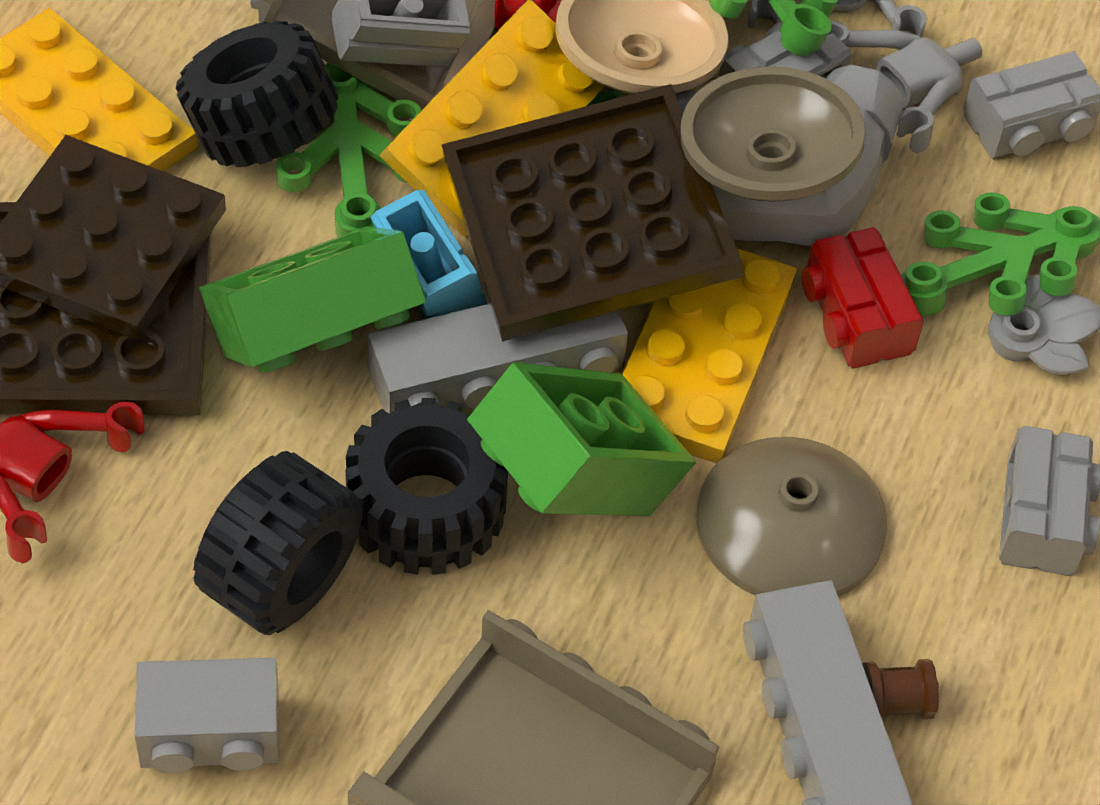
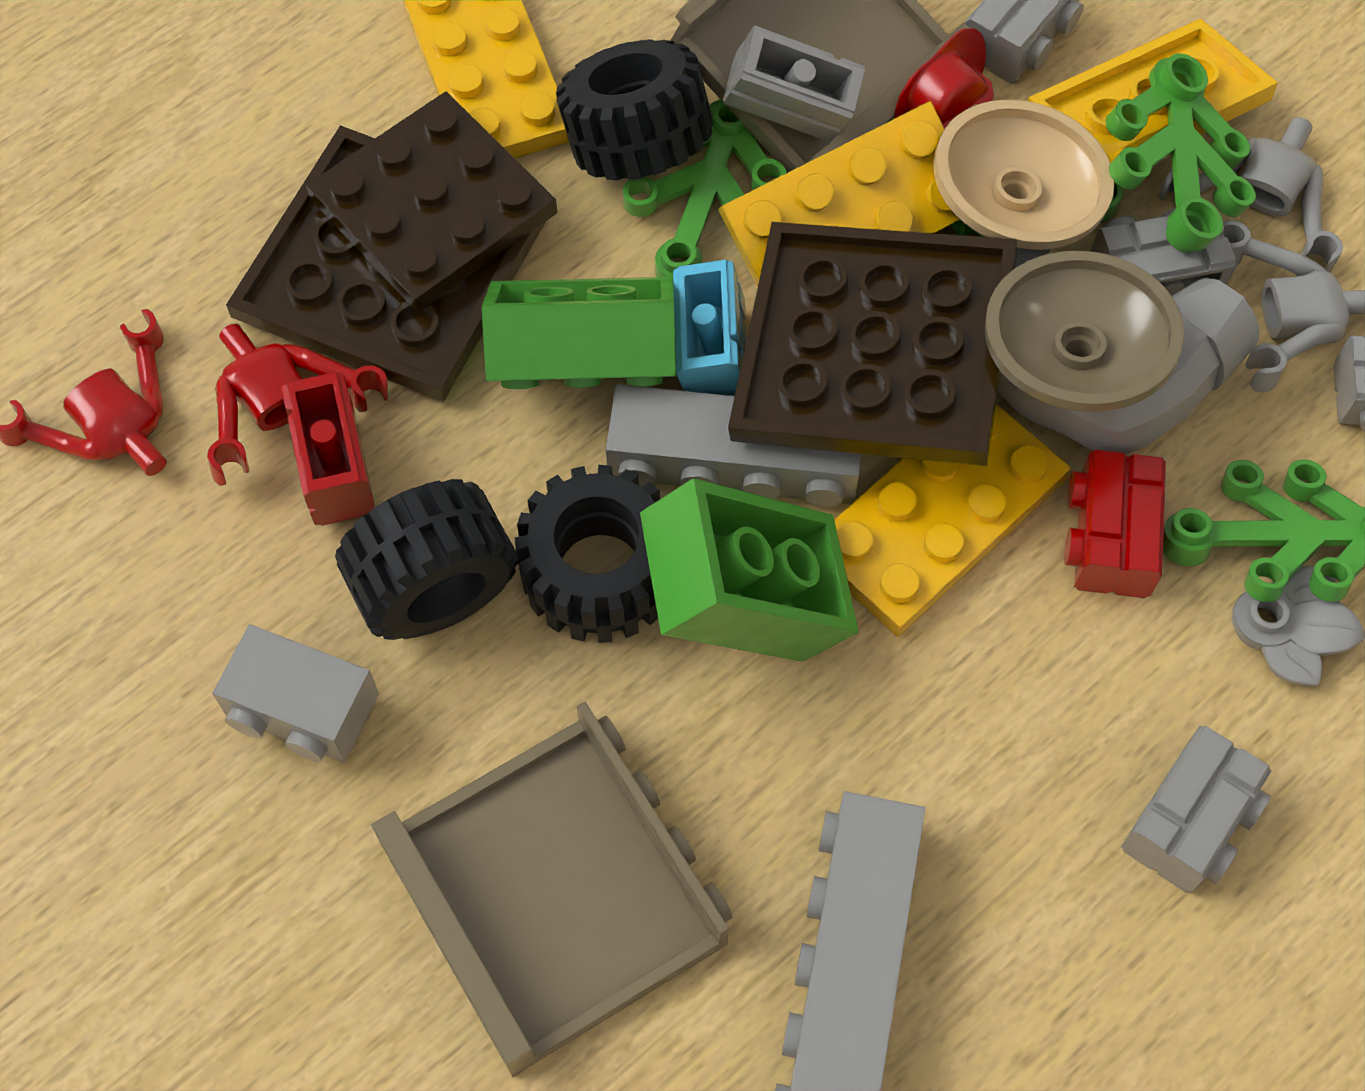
camera: 30 degrees right, 10 degrees up
dark tan dish [696,437,887,597] -> none
reddish brown bush [862,659,939,720] -> none
none -> red brick [281,372,376,526]

